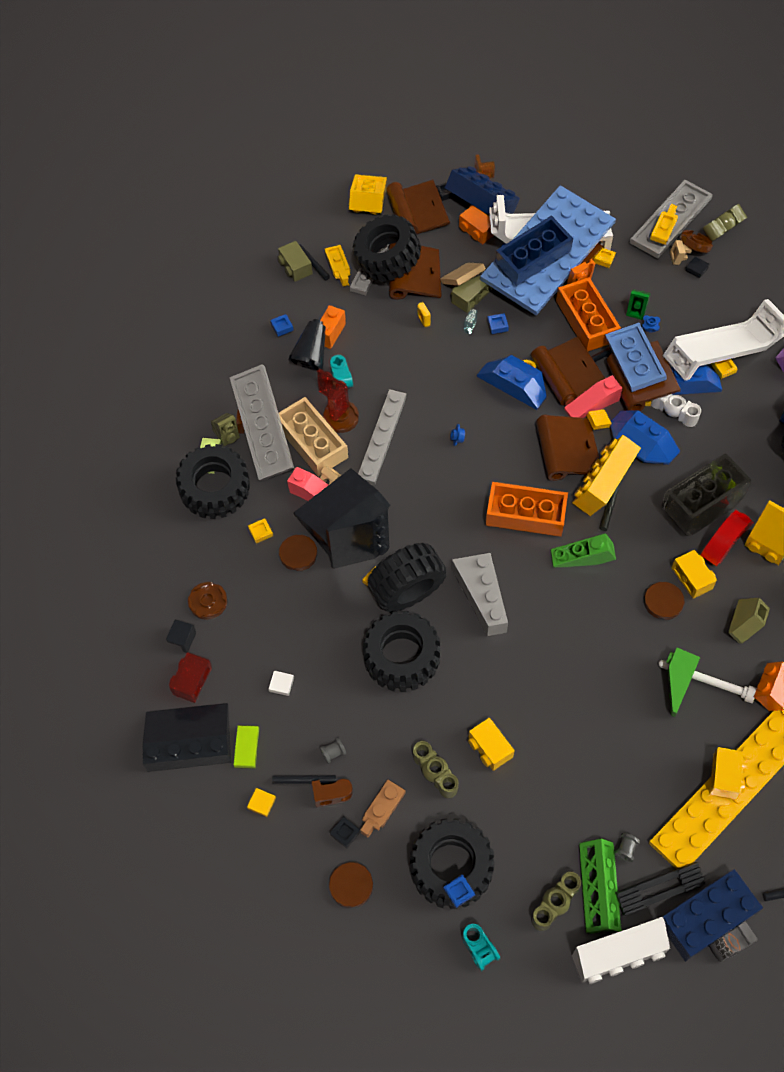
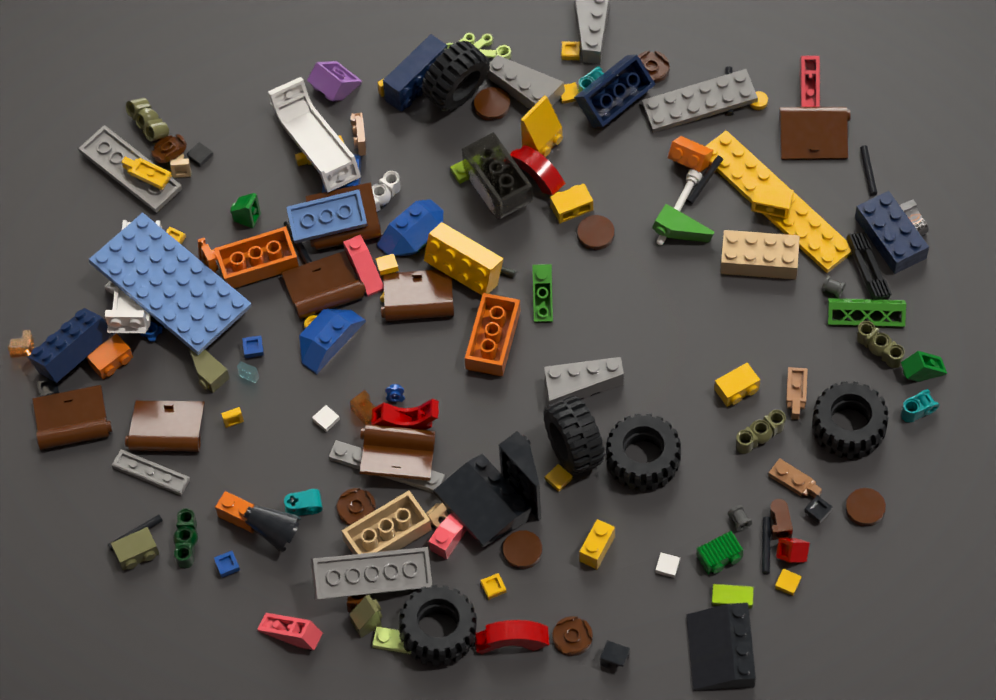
camera: 85 degrees left, 0 degrees up
clear red brick [169,652,212,703] -> none
clear red bracket [317,368,349,421] -> none
yellow hinge [324,245,350,286] -> none
yellow slope [349,174,387,214] -> none
black tyre [353,215,421,282] -> none
tan tile [440,263,486,285] -> none
blue tile [443,875,475,908] -> none
dark blue brick [495,215,573,286] -> none
white slope [572,917,670,984] -> none
blue plate [642,315,660,333] -> none
olive slope [729,598,770,644] -> none
none -> dark green piece [173,508,198,569]
none -> coral slope [257,613,323,650]
none -> white tile [312,405,340,432]
none -> clear orange panel [350,390,375,425]
none -> hinge [351,113,366,156]
none -> reddish brown door [359,424,436,481]
none -> red arch [371,399,439,430]
none -> red arch [476,620,549,654]
none -> yellow brick [579,519,615,570]
none -> black bar [687,155,724,204]
none -> green brick [696,531,743,574]
none -> tan brick [721,230,800,279]
none -> red panel [776,538,810,562]
none -> medium nougat hinge [786,367,808,420]
none -> green slope [901,351,948,382]

